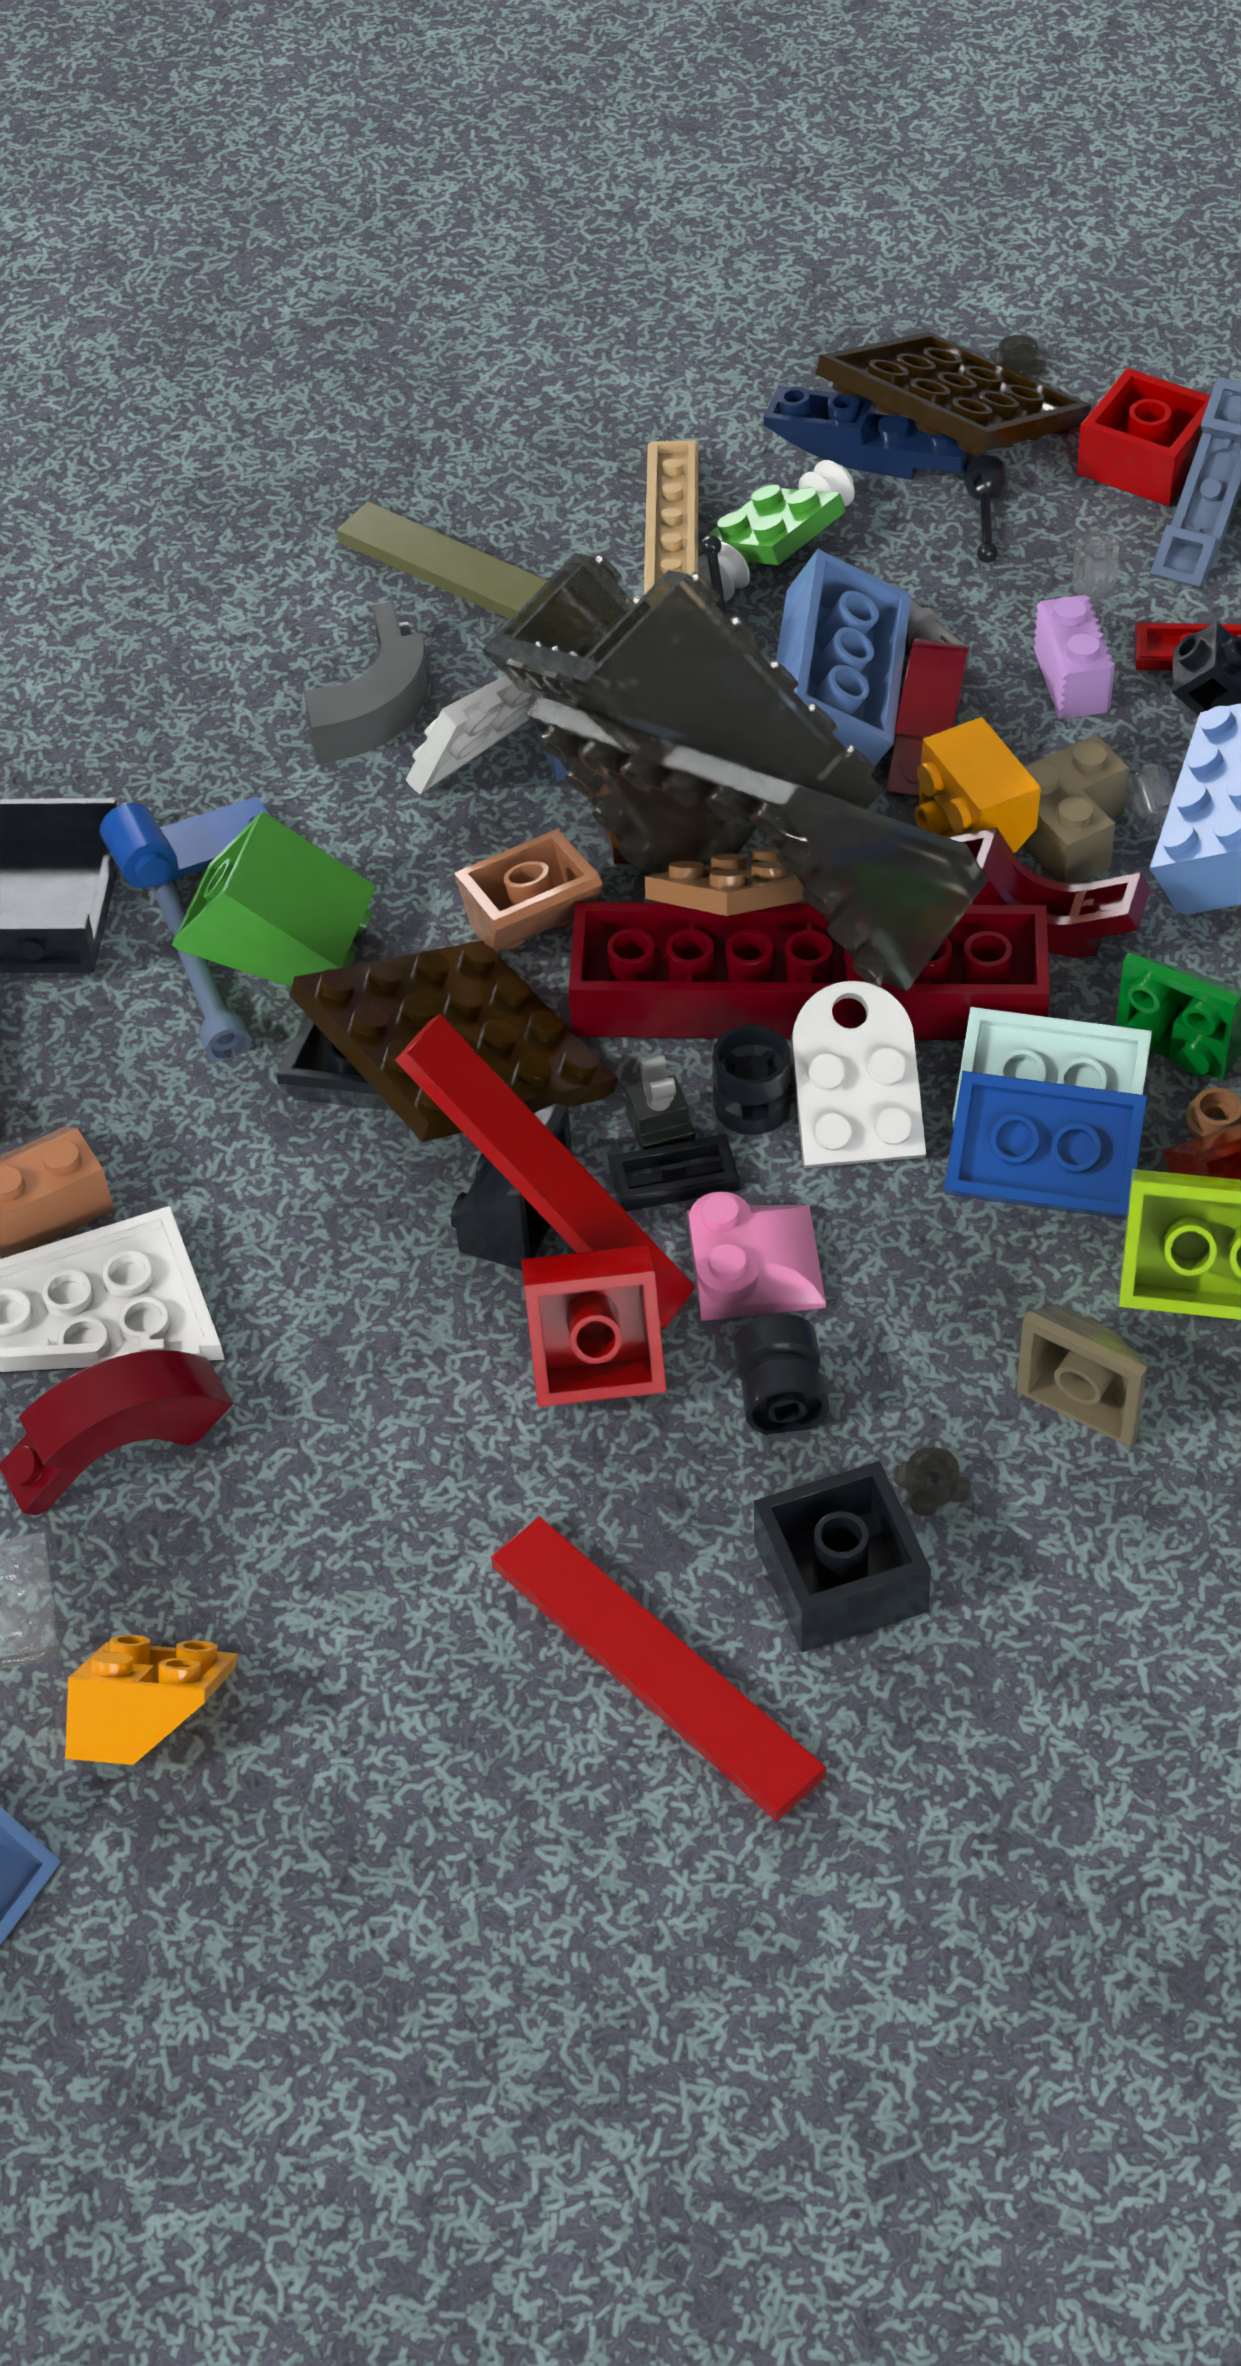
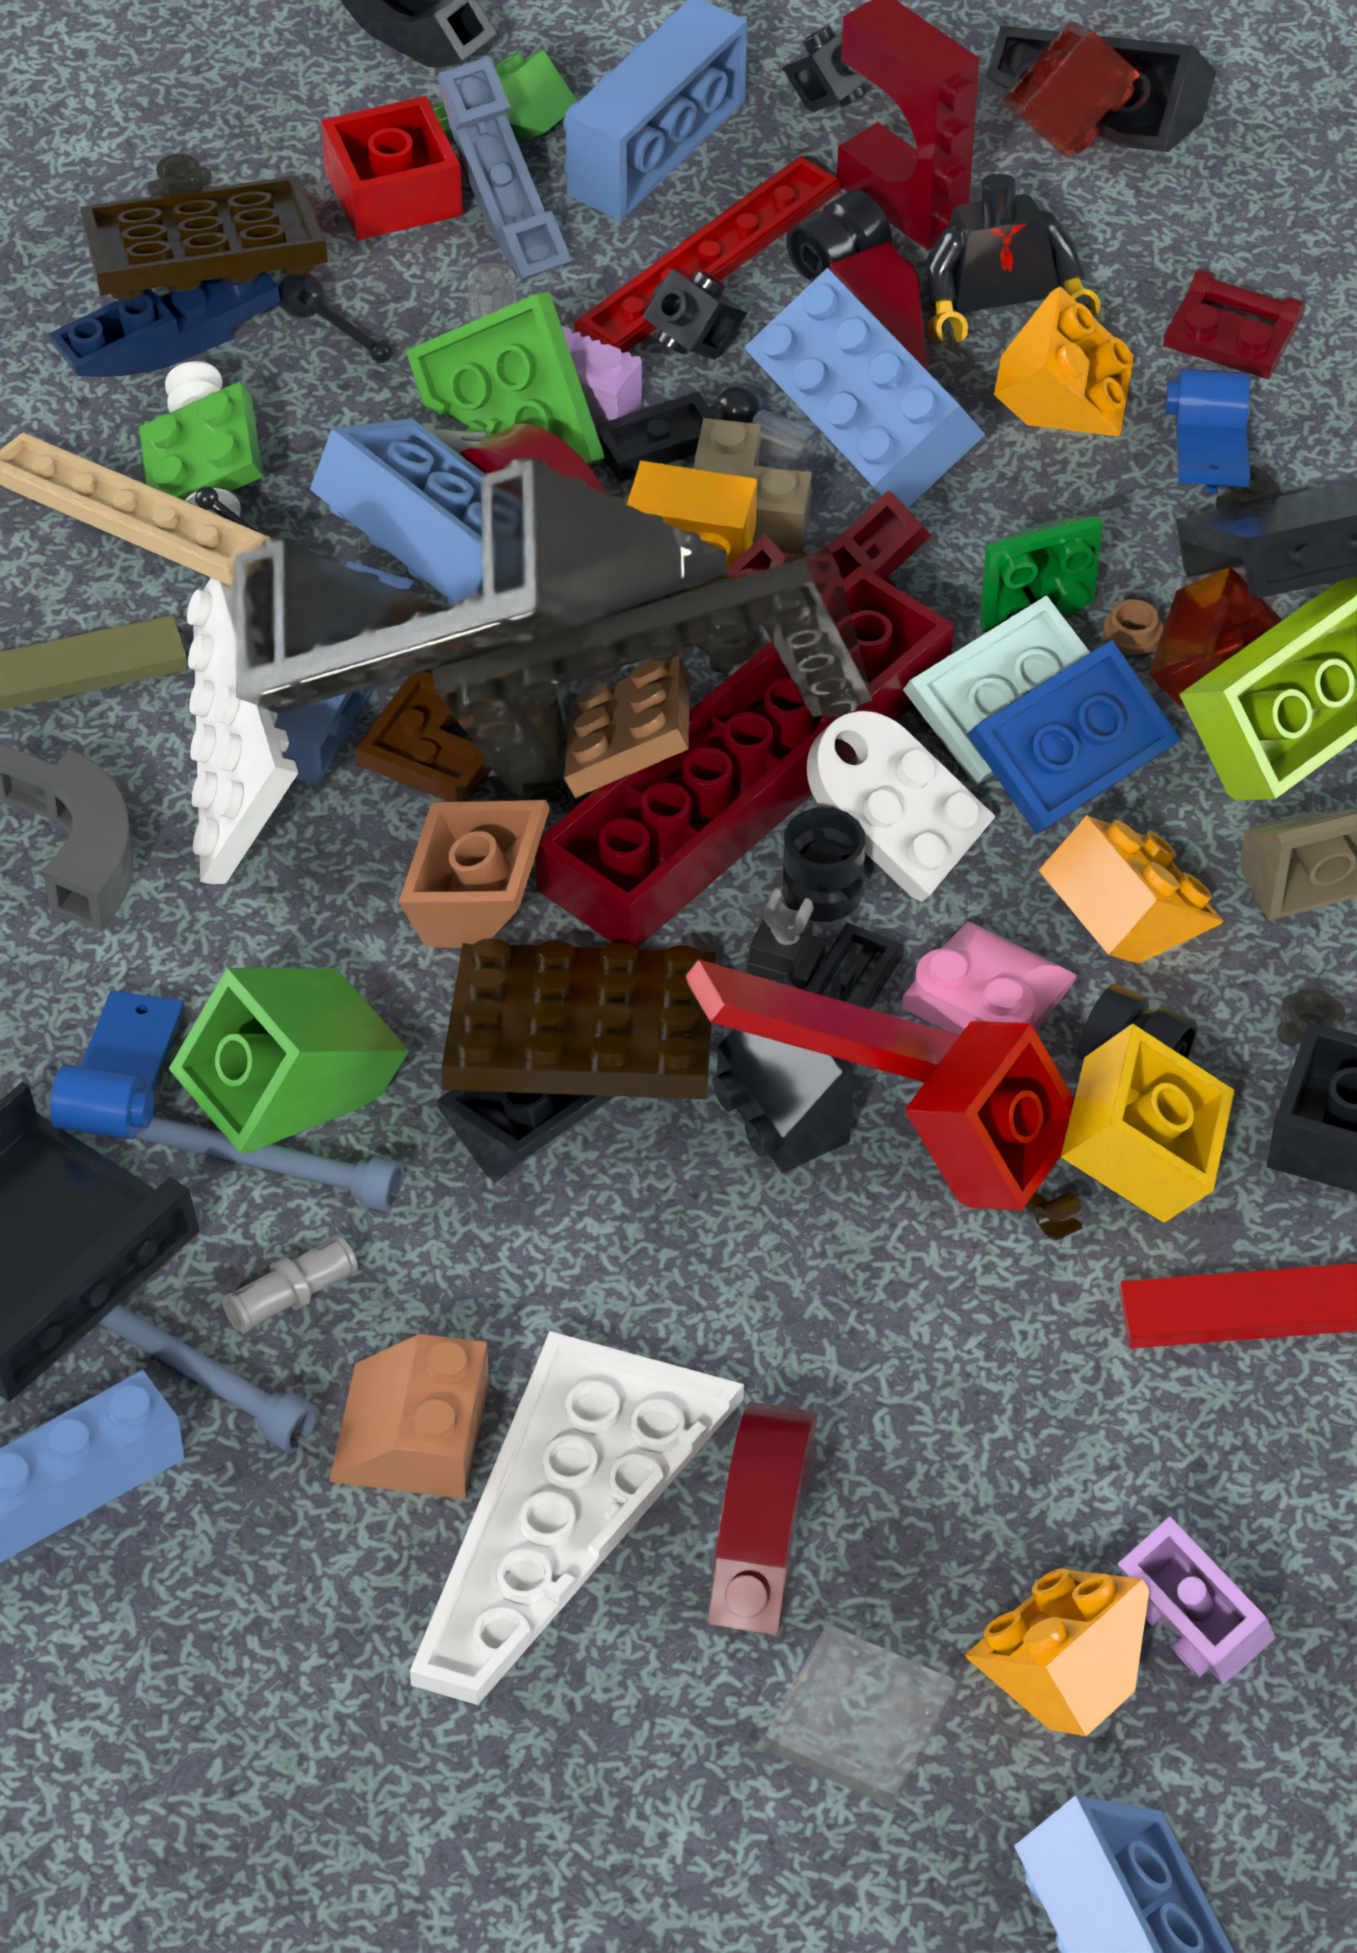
camera: 55 degrees left, 0 degrees up
none -> light grey pin [222,1234,358,1334]
none -> bright green plate [406,292,605,465]
none -> black plate [595,387,760,480]
none -> dark brown hand [1025,1192,1082,1240]
none -> light orange slope [1038,815,1224,964]
none -> yellow brick [1061,1023,1235,1223]
none -> lavender brick [1118,1516,1275,1684]

